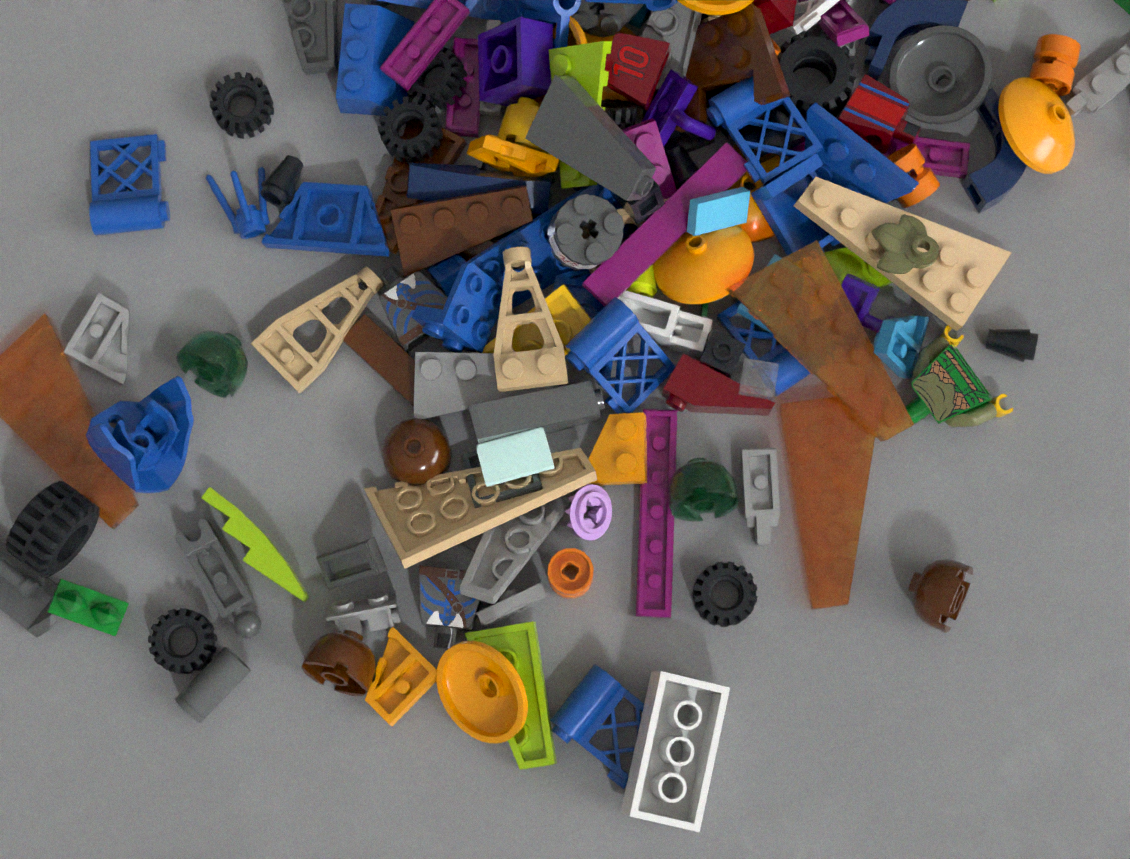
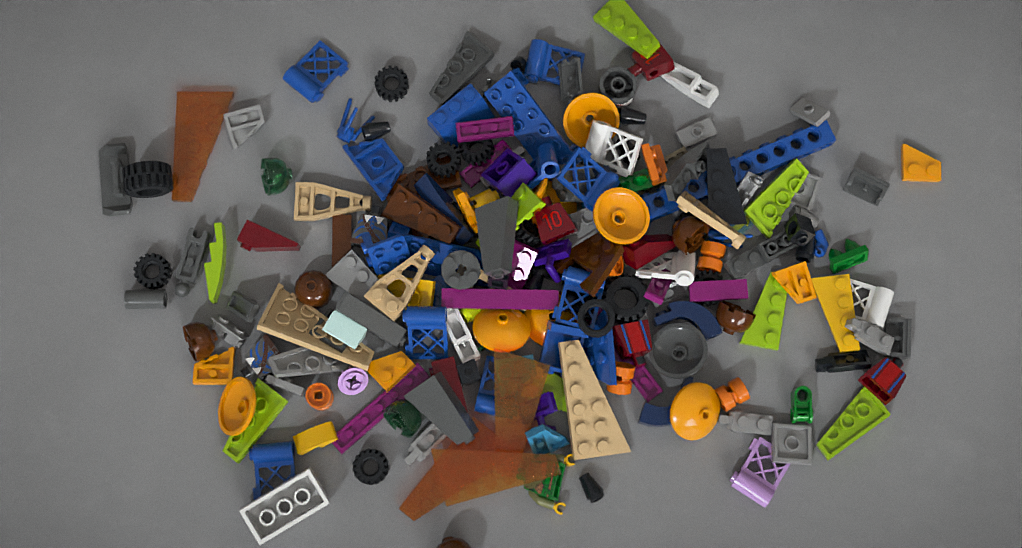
camera: 45 degrees right, 0 degrees up
green tile [46,579,129,637] -> none
blue piece [85,376,194,493] -> none
medium azure tile [687,187,750,236] -> none
clear tile [738,358,779,400] -> none
olive plate [872,214,939,274] -> none
none -> dark red slope [237,220,301,252]
none -> yellow slope [293,421,338,455]
none -> dark grey slope [404,372,479,445]
none -> clear orange wing [431,449,561,507]
none -> black tyre [578,299,615,338]

